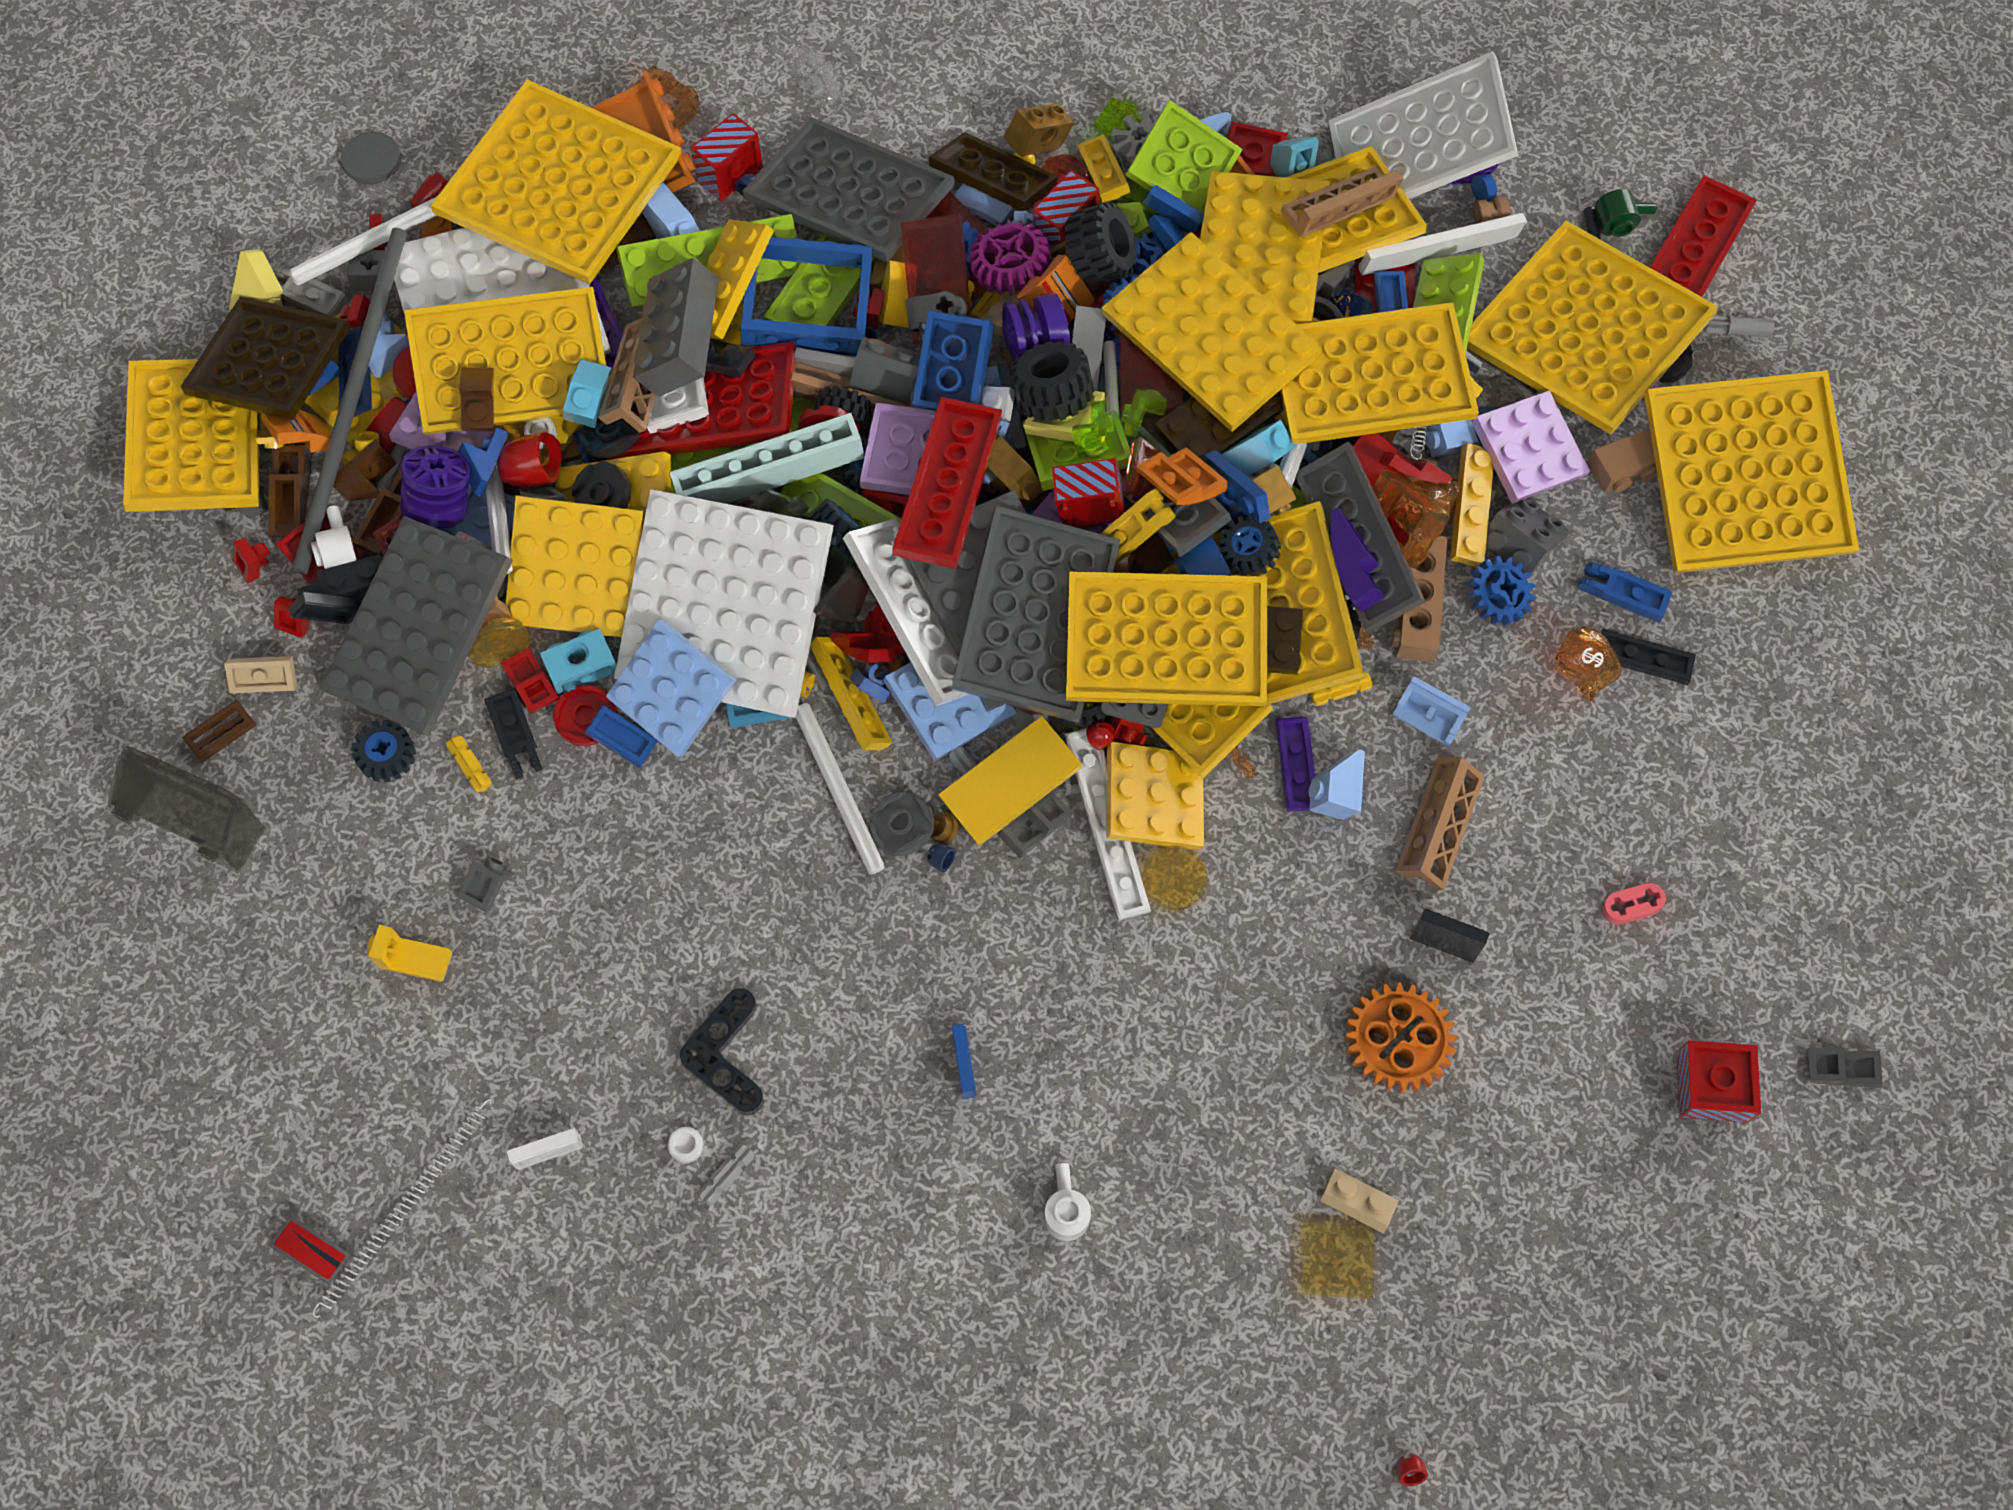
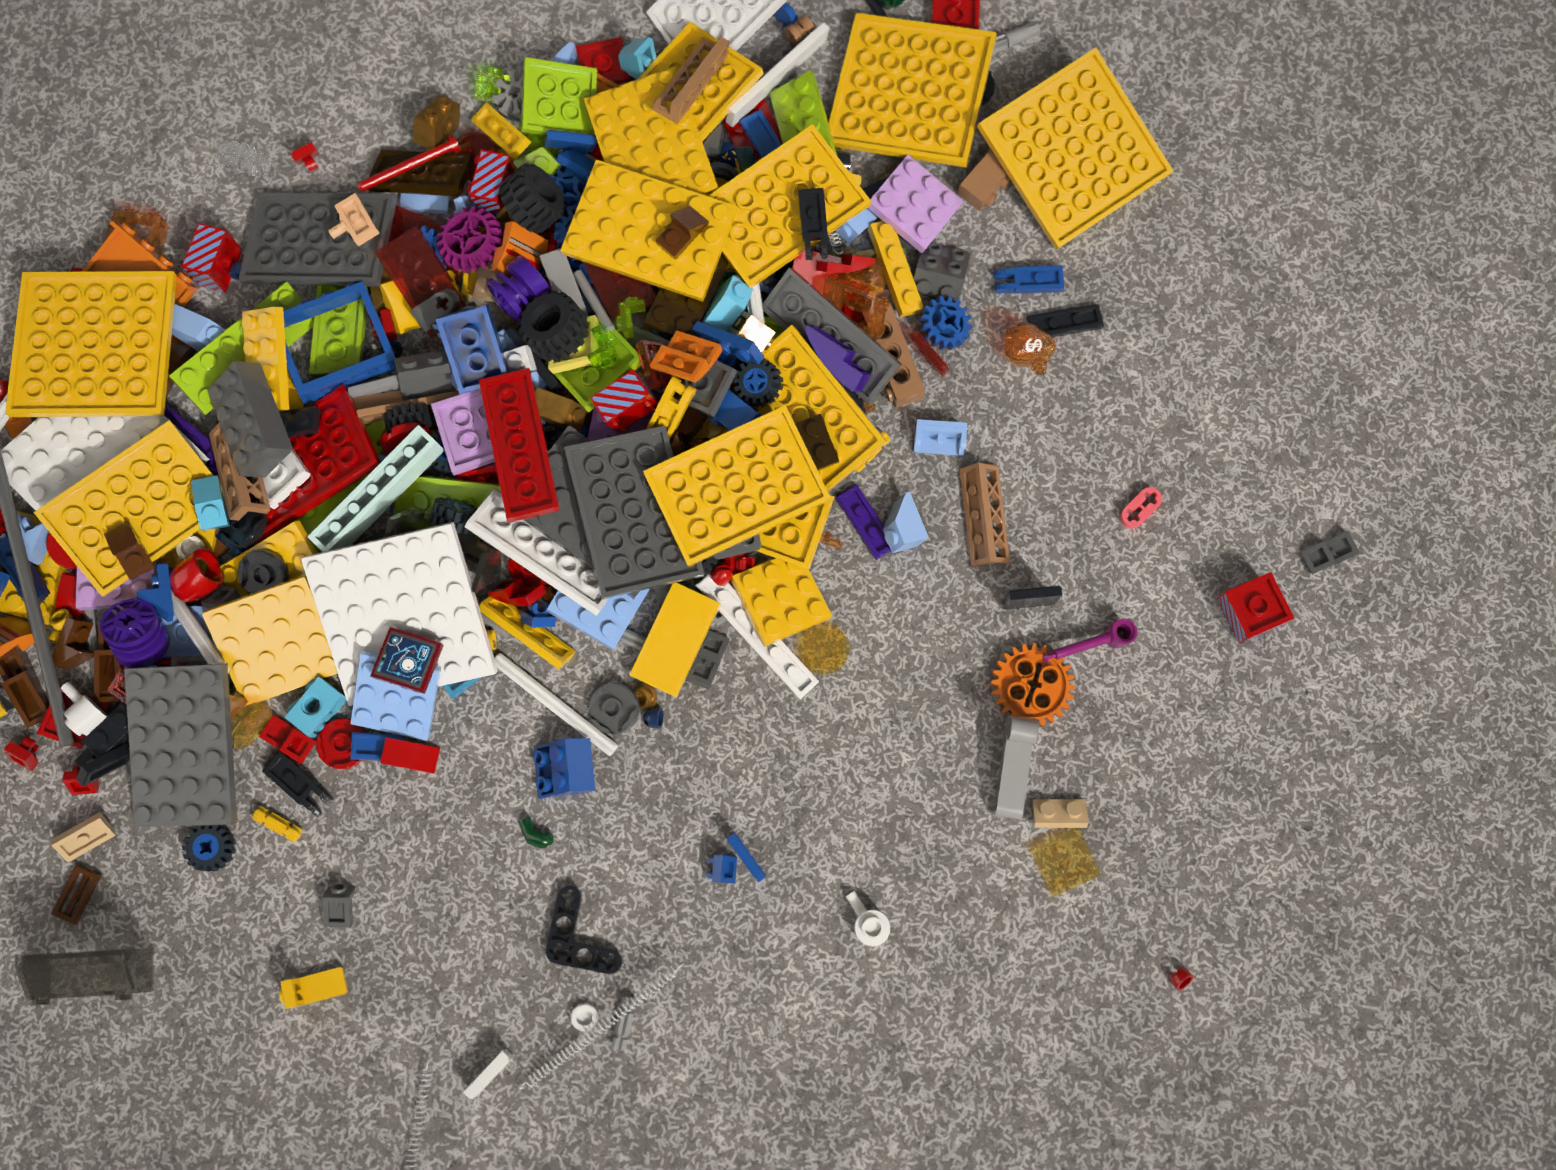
camera: 25 degrees left, 10 degrees up
none -> red tile [290,142,319,172]
none -> light nougat plate [328,193,380,246]
none -> red bar [357,135,460,191]
none -> slope [370,627,444,694]
none -> red slope [380,738,440,774]
none -> dark green arm [518,817,554,849]
none -> white piece [519,964,684,1089]
none -> blue slope [534,738,595,799]
none -> reddish brown slope [656,206,709,260]
none -> blue tile [706,855,737,884]
none -> black hinge [798,188,828,260]
none -> clear red tile [909,330,949,377]
none -> light grey beam [994,714,1039,820]
none -> magenta piece [1042,618,1137,663]

